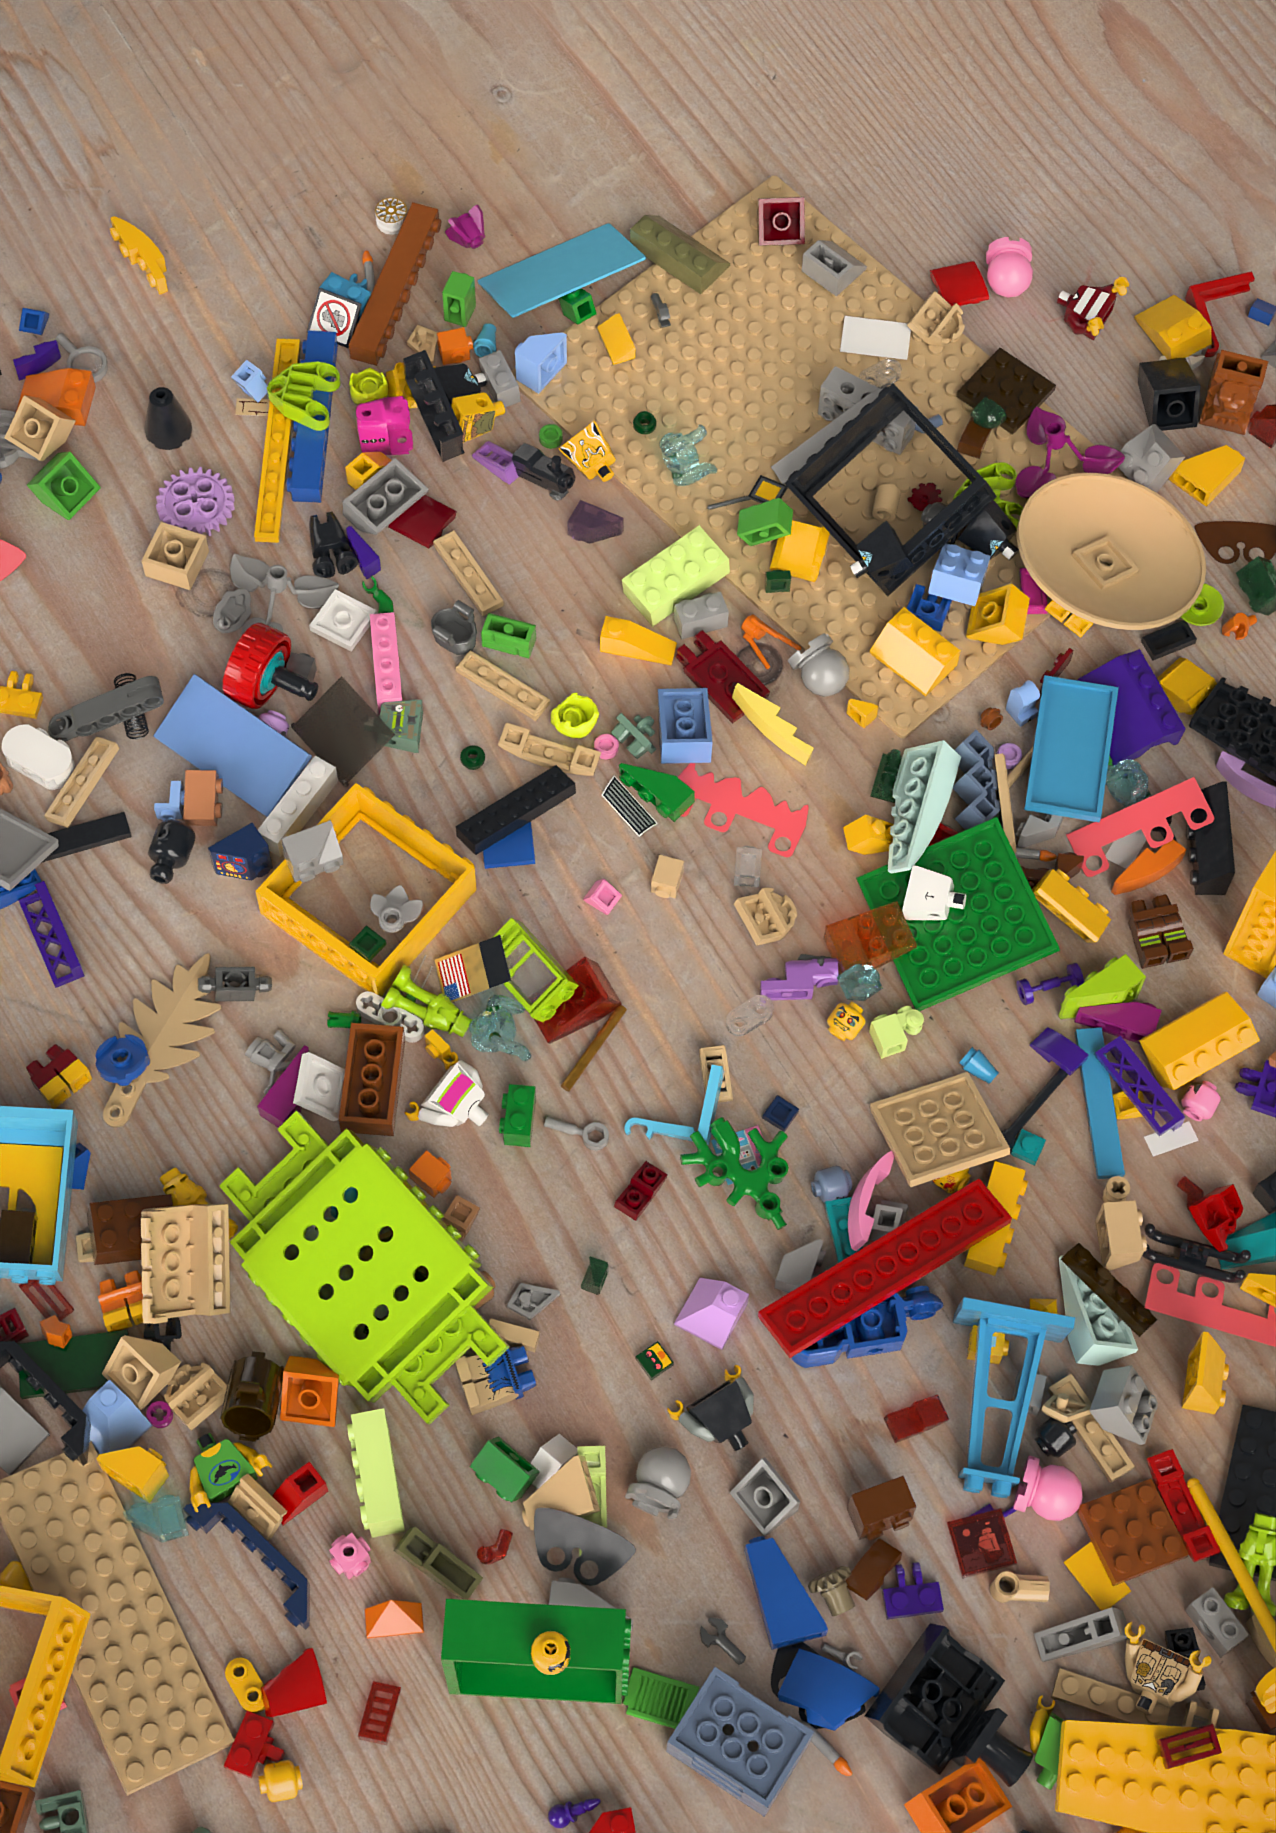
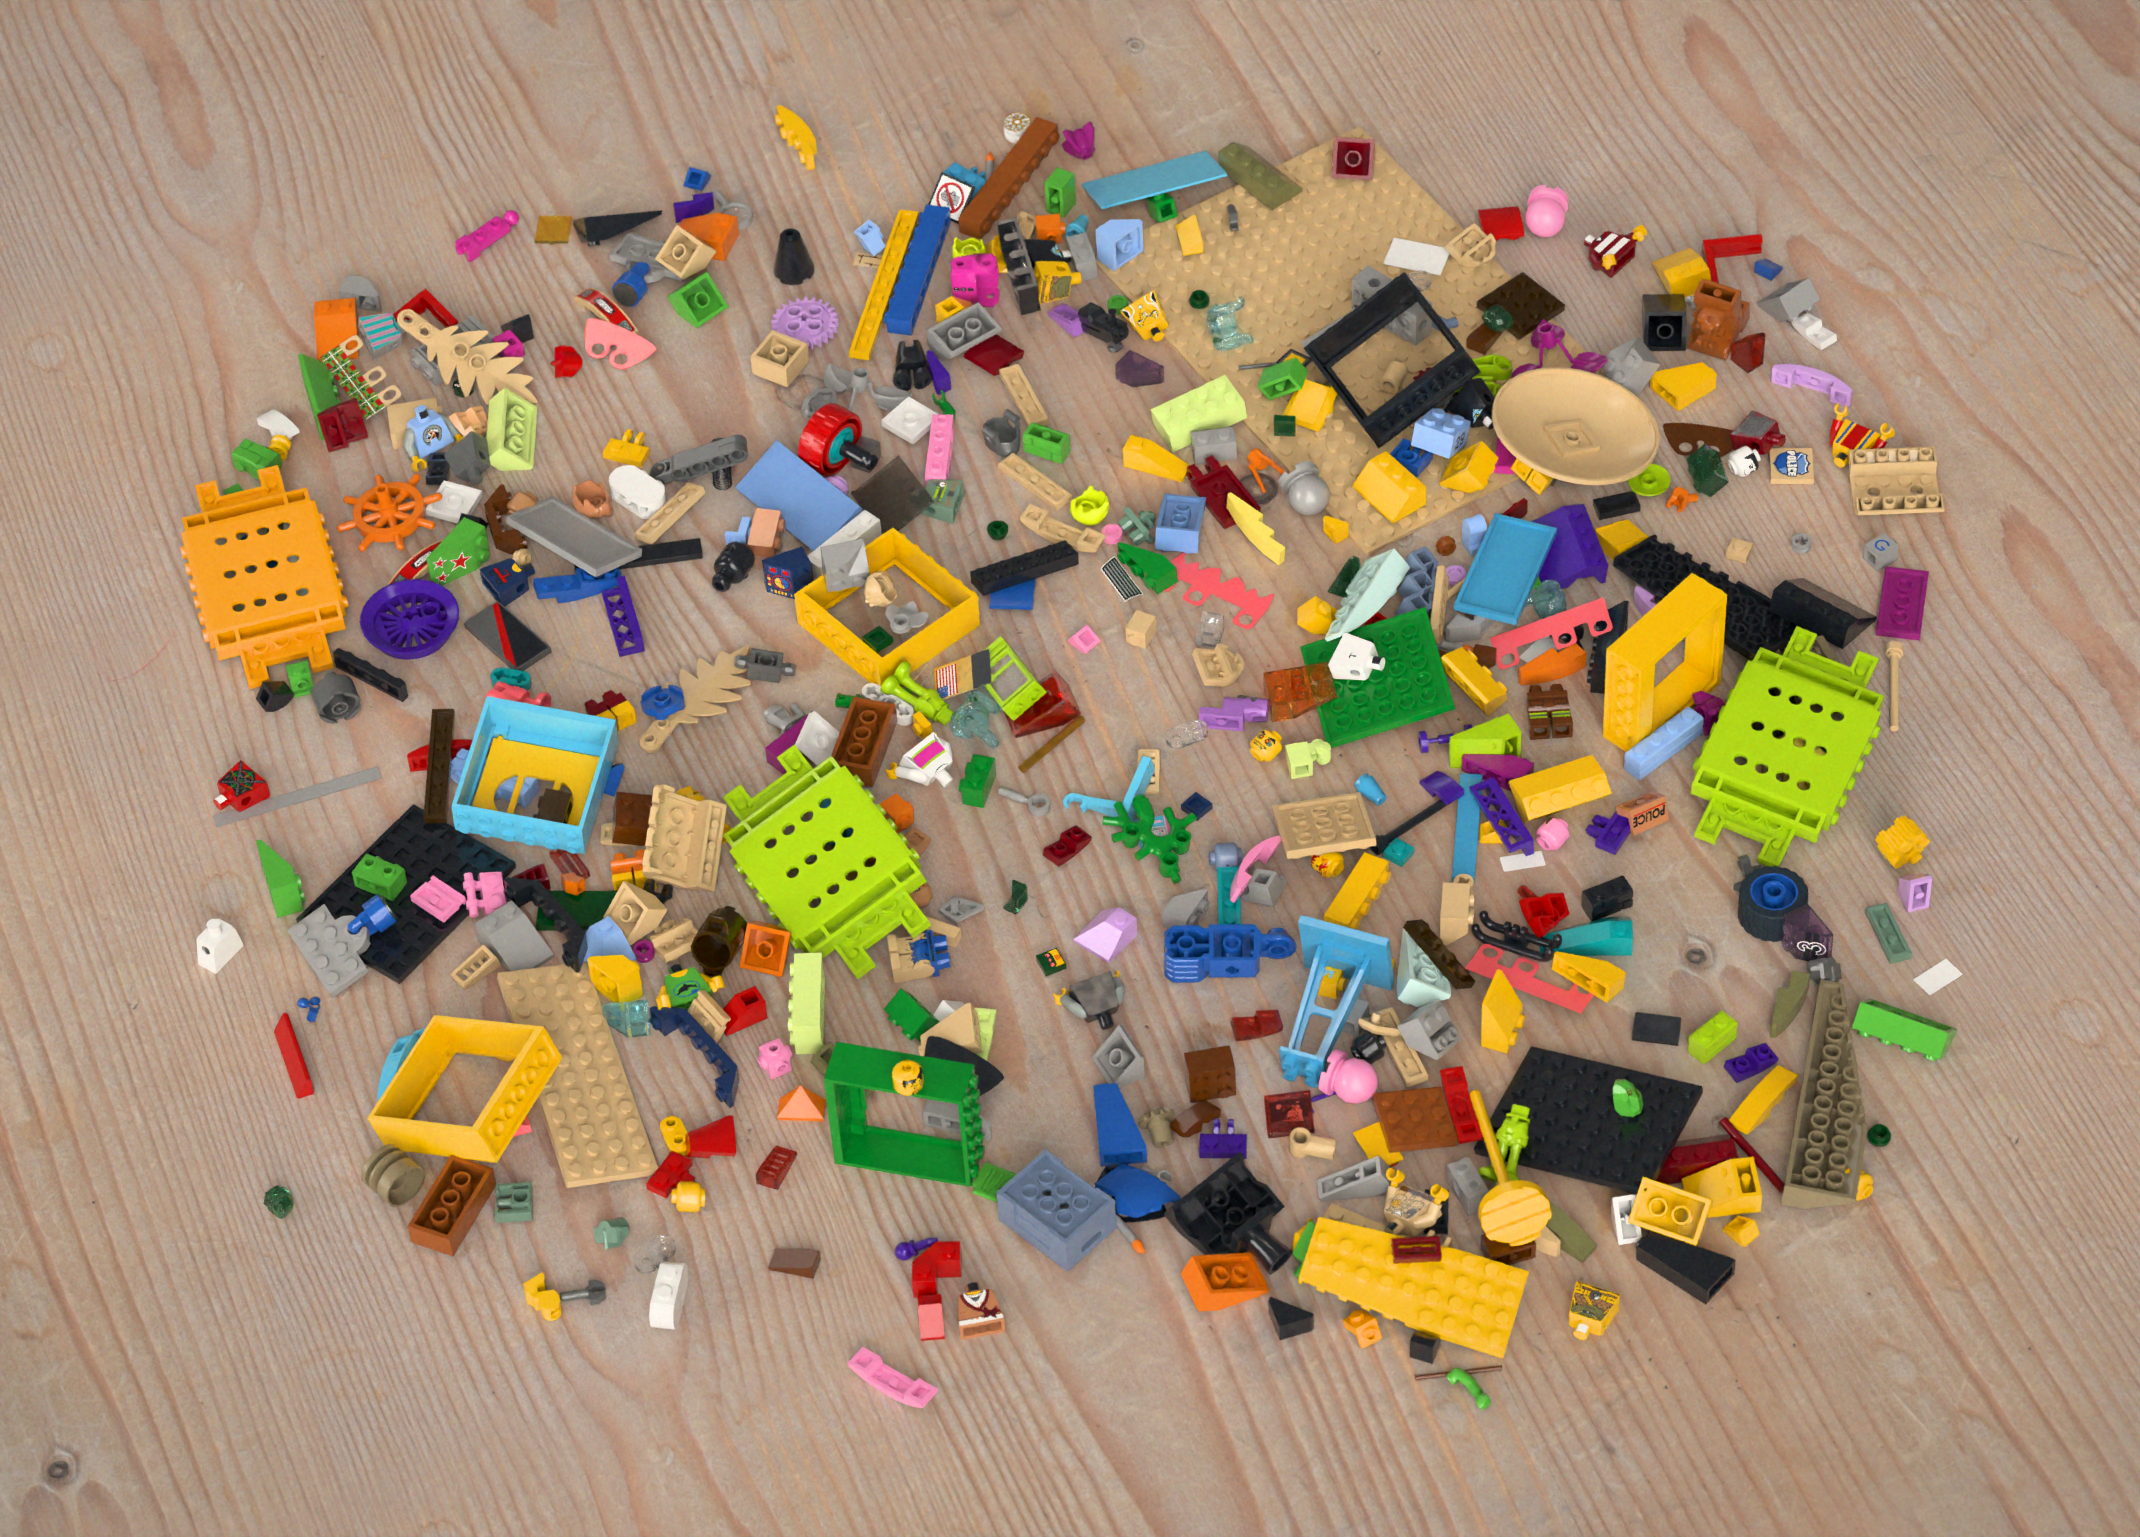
camera: 15 degrees right, 15 degrees down
lime connector [267,361,341,431] -> none
light grey tile [625,1446,691,1519] -> none
dark grey bar [700,1618,746,1665] -> none
red plate [758,1178,1012,1358] -> none
light grey slope [802,240,867,297] -> none
clear light blue brick [837,964,883,1001] -> none
black torso [850,521,914,581] -> none
none -> tan hair [864,570,898,607]

